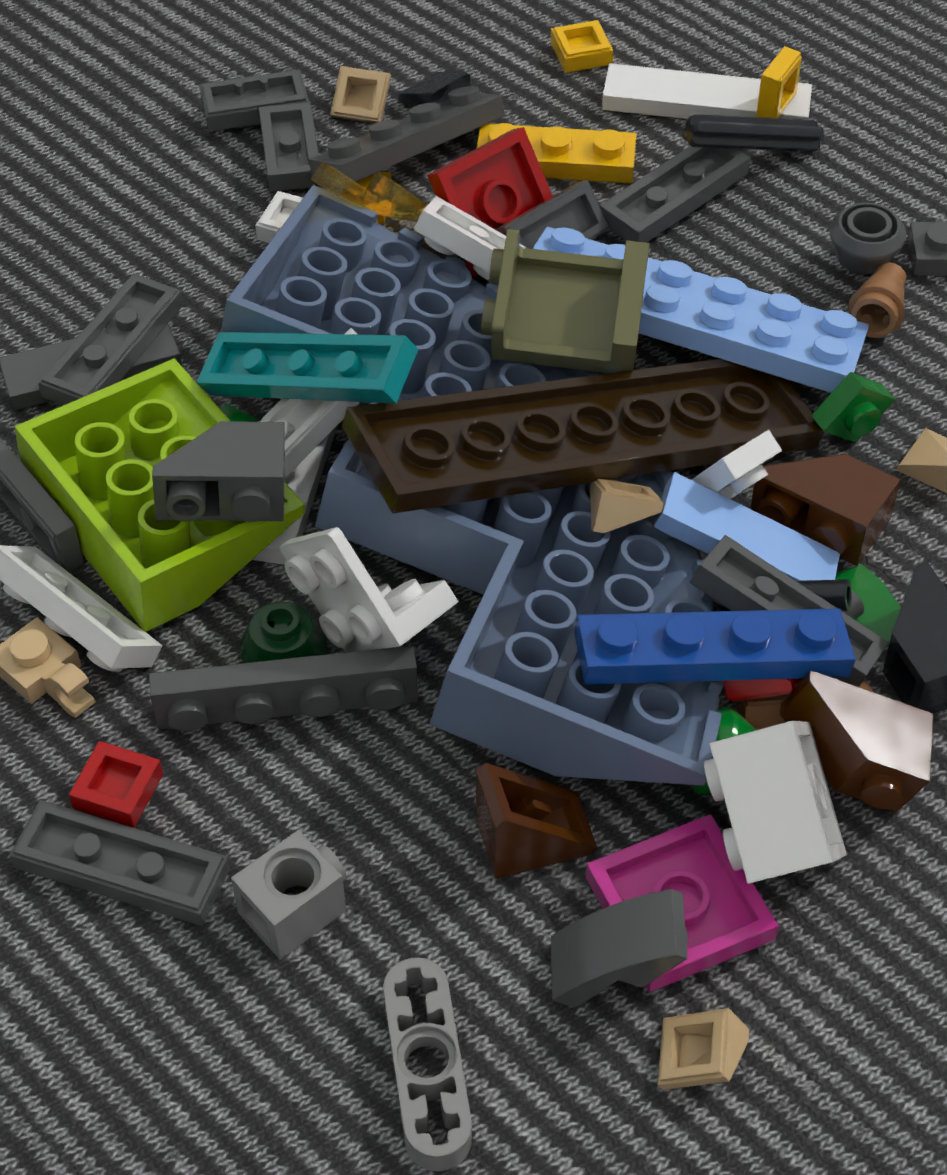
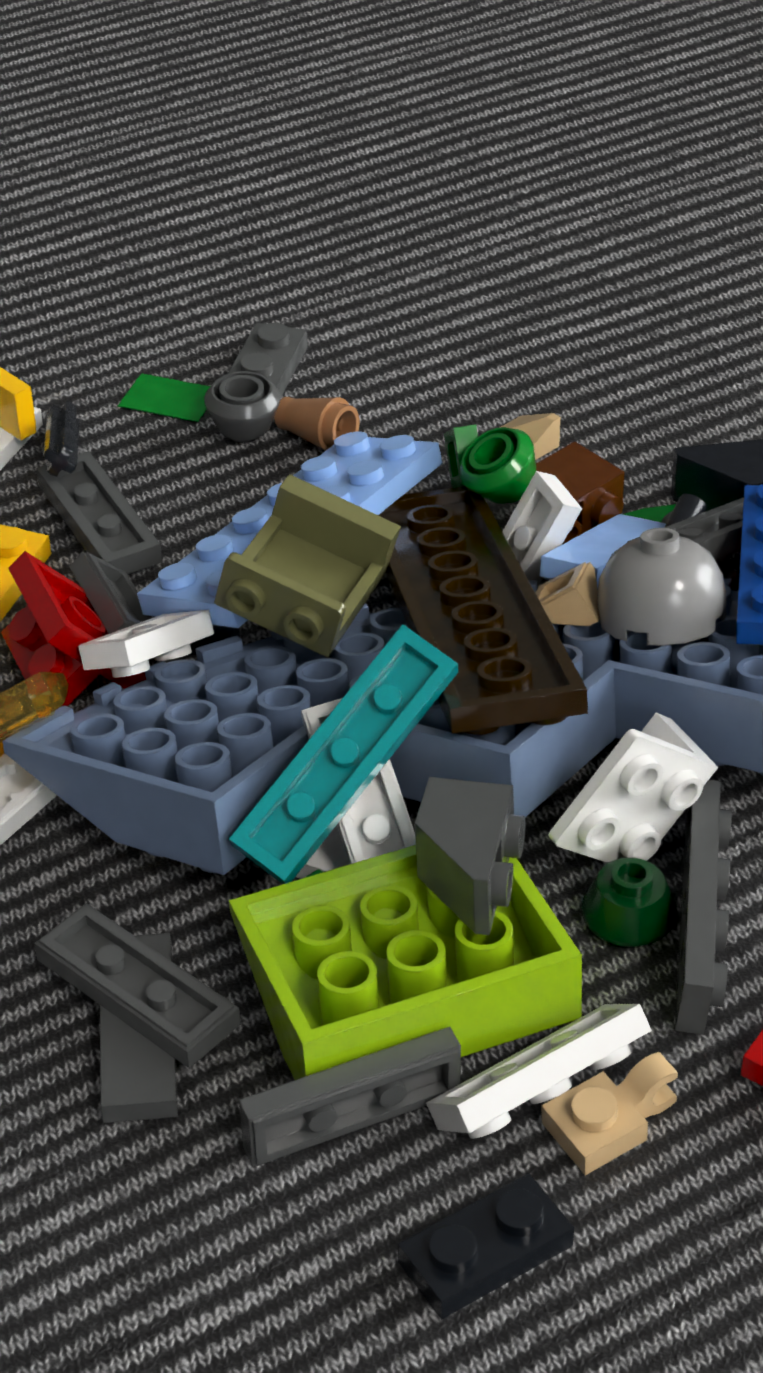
camera: 75 degrees left, 10 degrees down
none -> green sticker [118,373,210,422]
none -> green cone [460,427,537,504]
none -> light grey cylinder [597,528,726,646]

